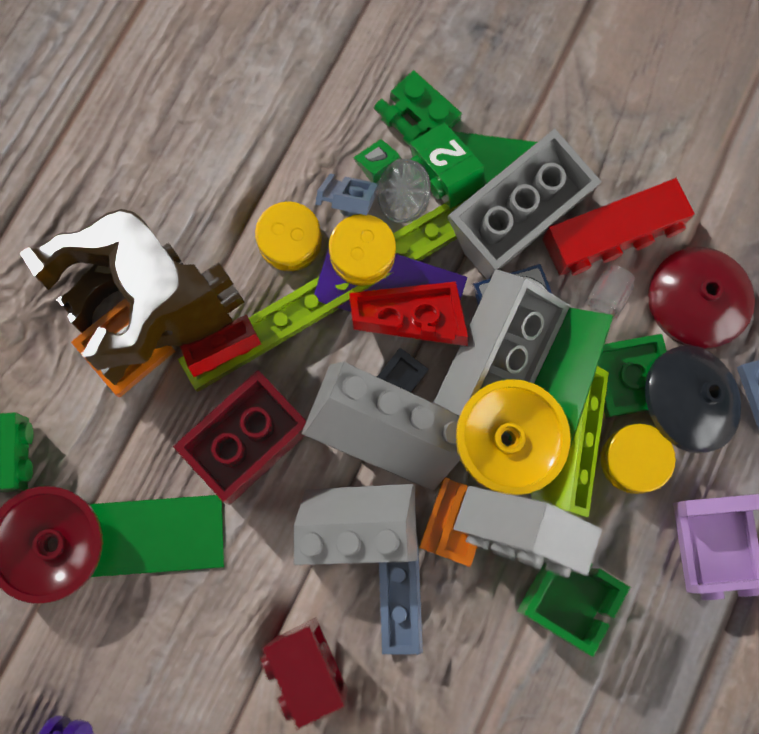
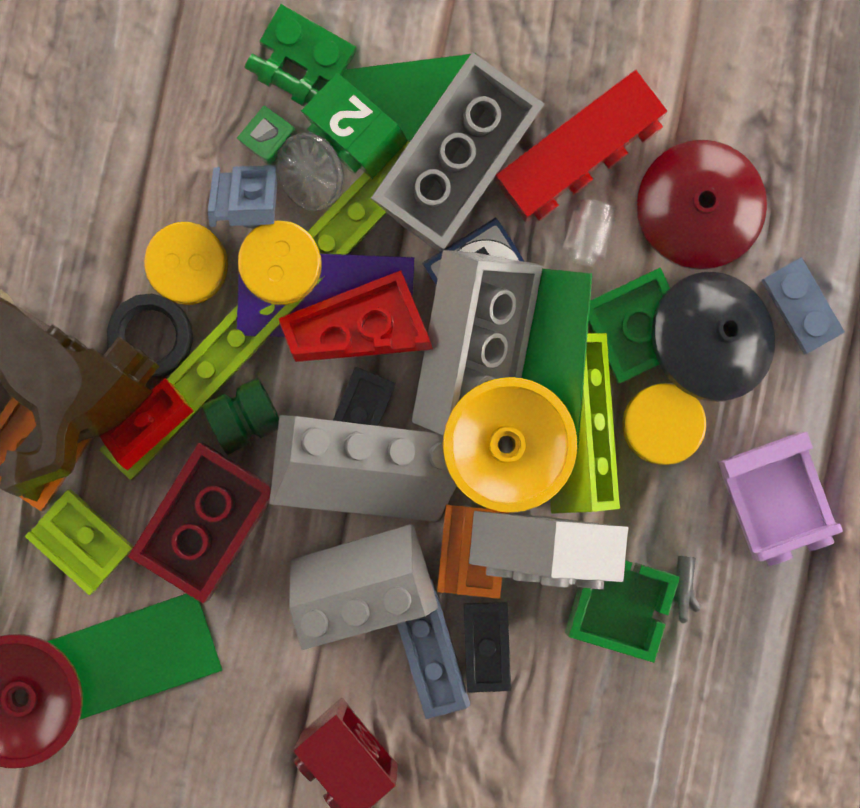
camera: 15 degrees left, 10 degrees up
none -> lime plate [25,489,134,596]
none -> black tyre [107,294,193,377]
none -> dark green wheel [202,377,279,455]
none -> black plate [463,602,511,693]
none -> dark grey bar [671,556,701,623]

